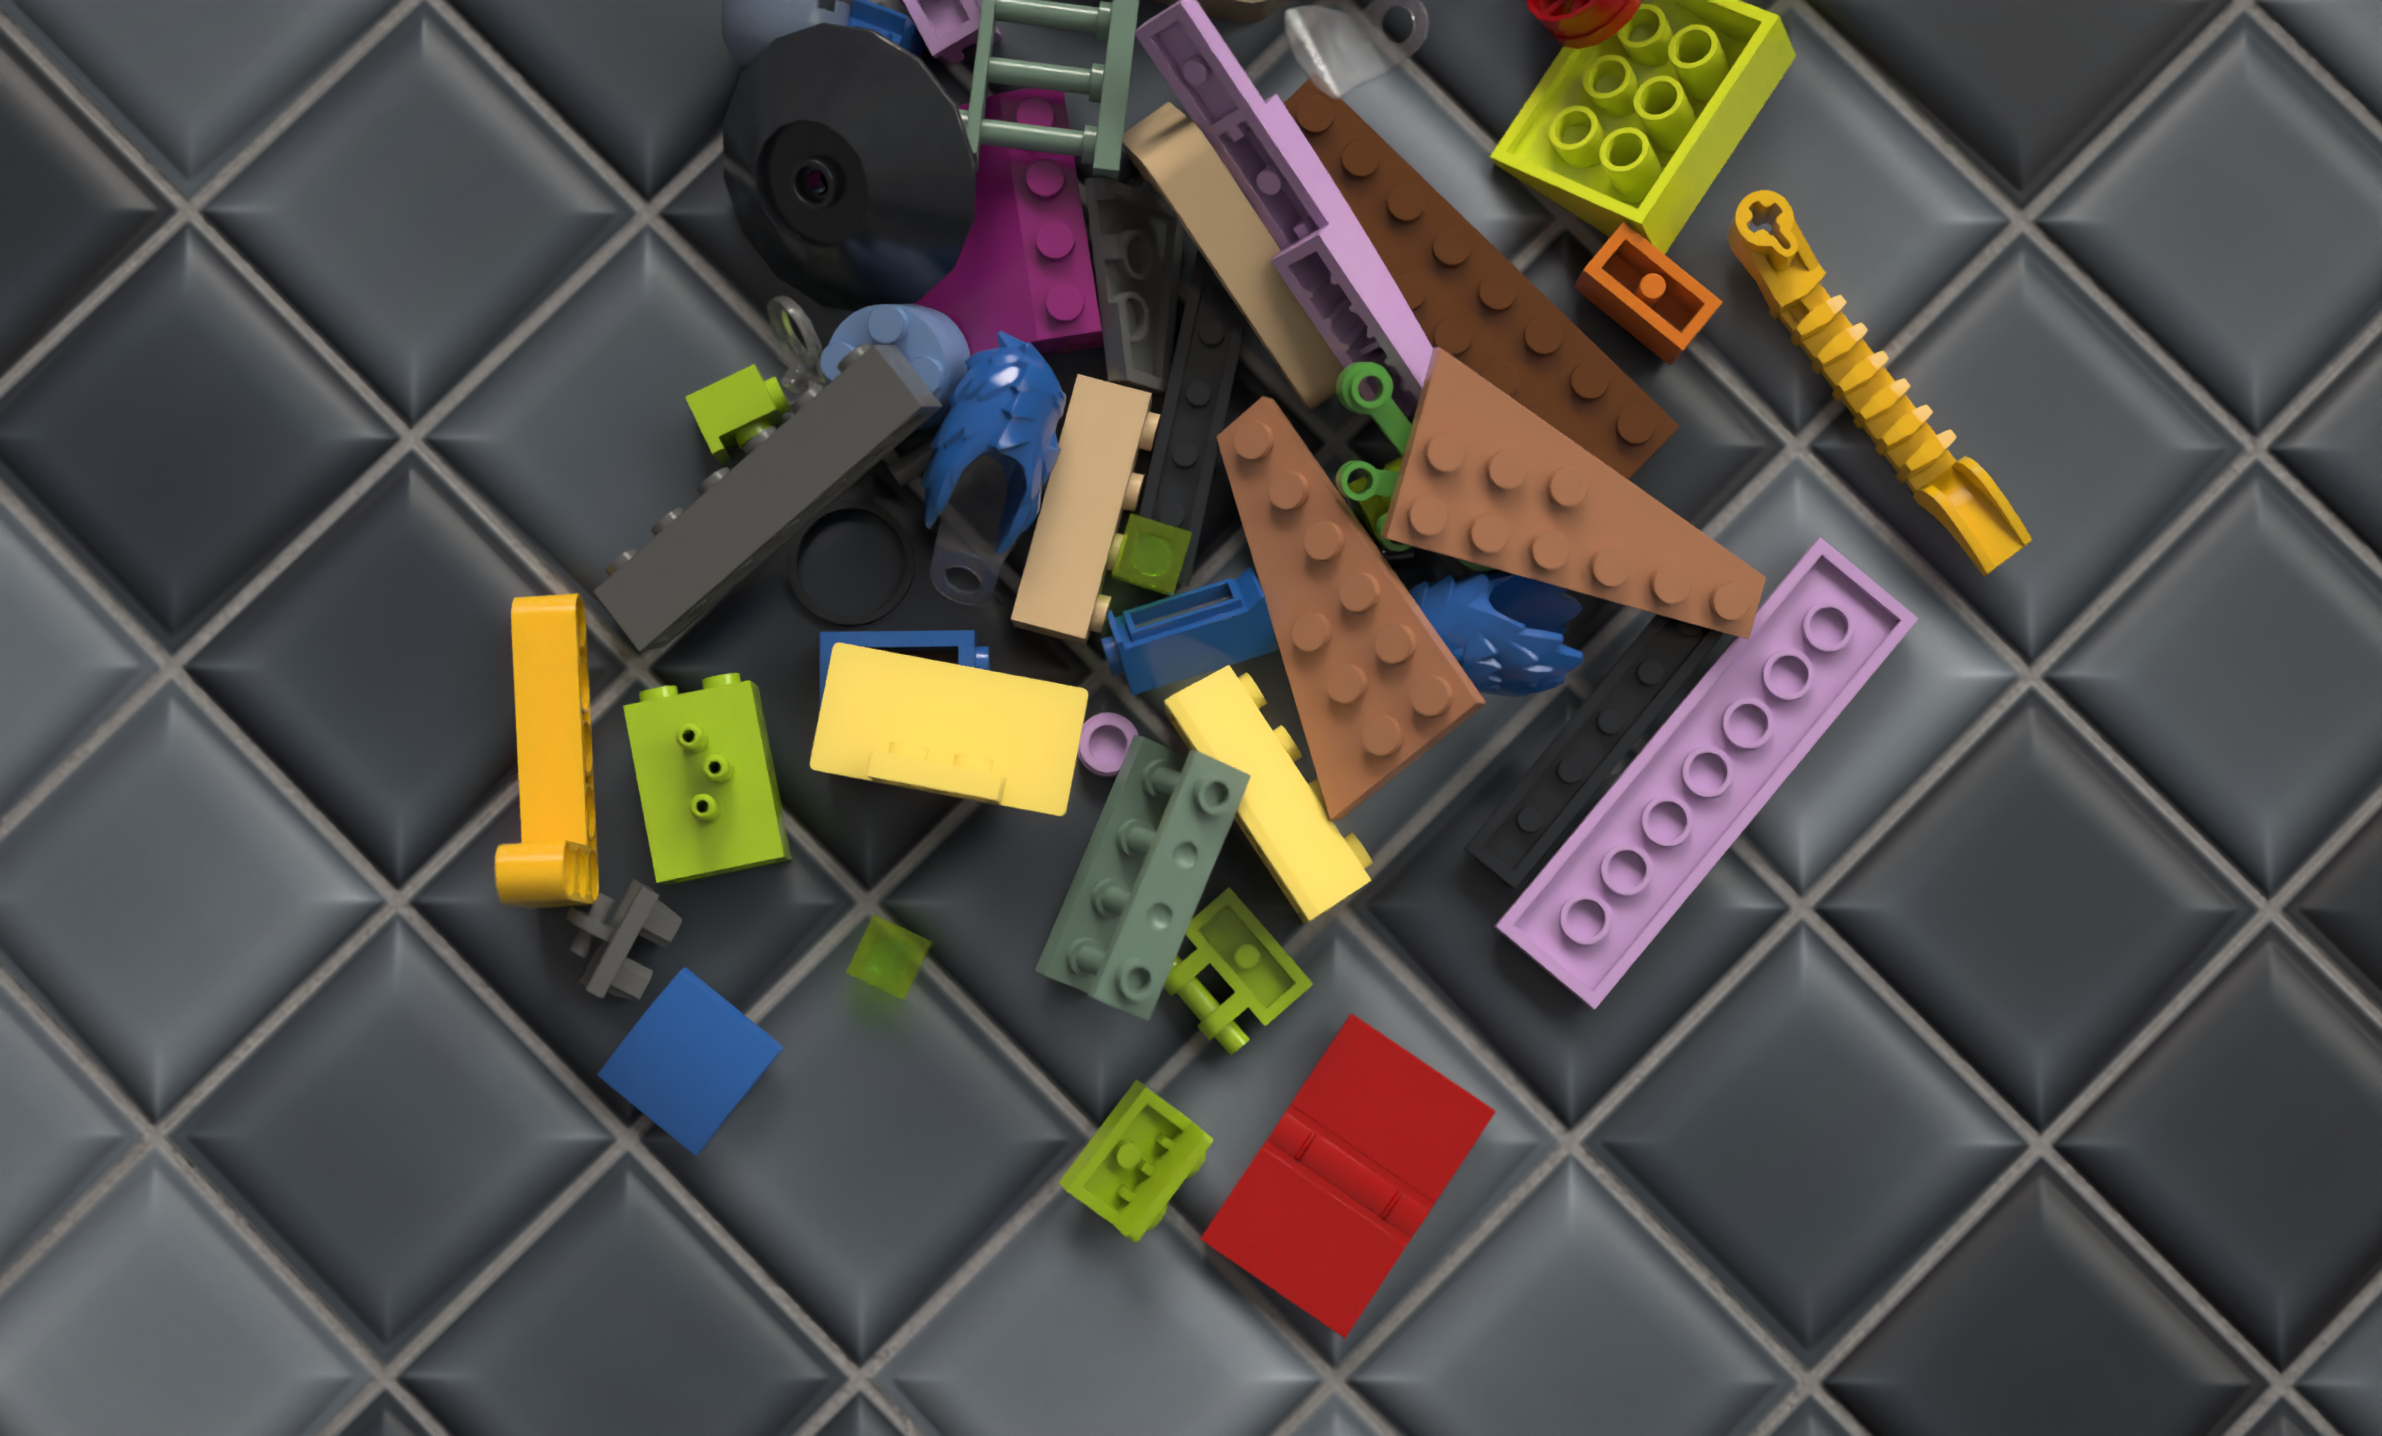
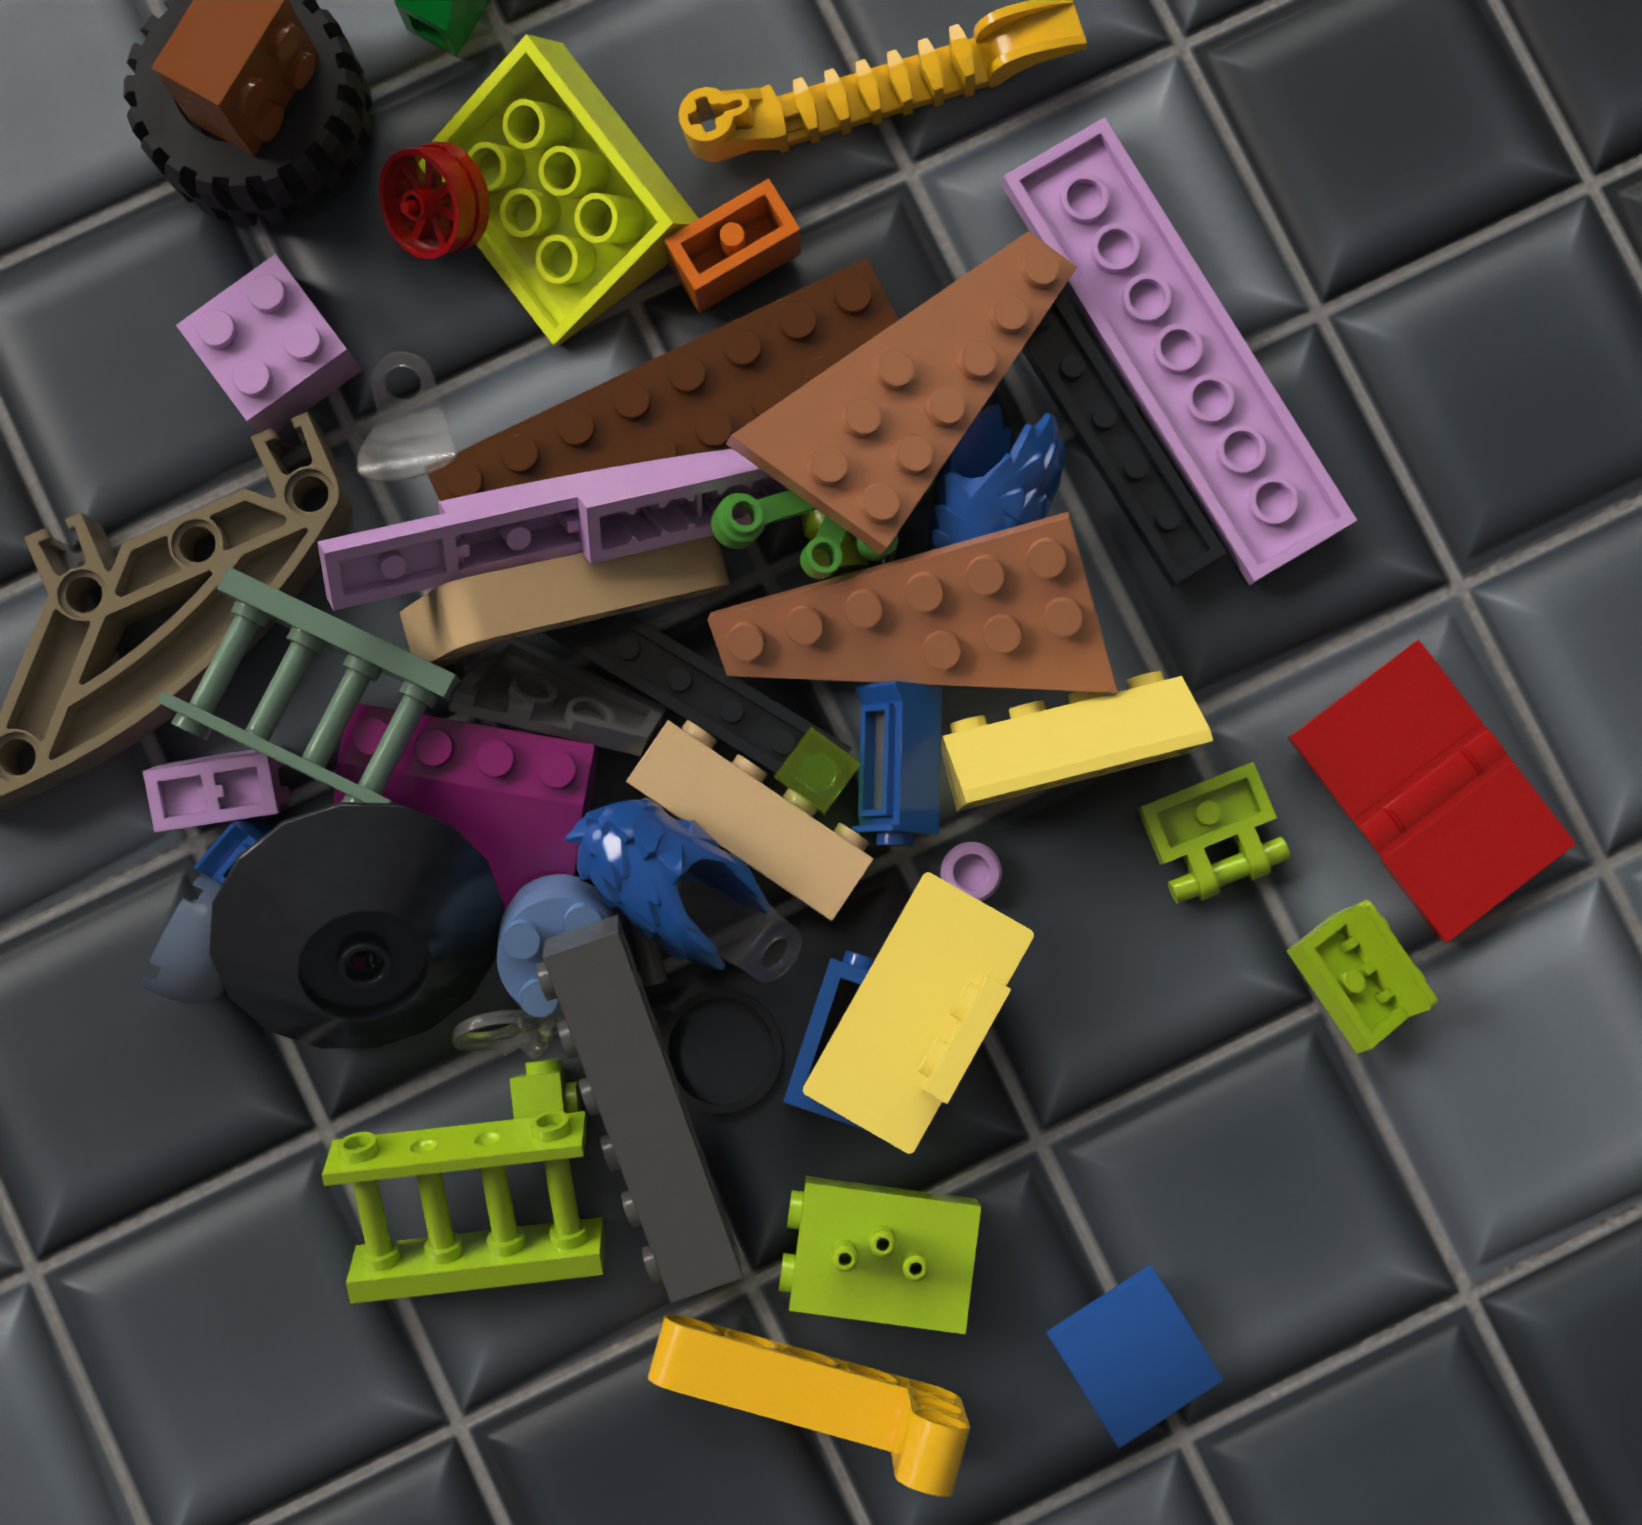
camera: 70 degrees left, 0 degrees up
dark grey hips [565,879,682,1002] -> none
clear neon green plate [846,914,933,1000] -> none
sand green fence [1035,735,1251,1021] -> none
none -> lime fence [322,1110,606,1304]

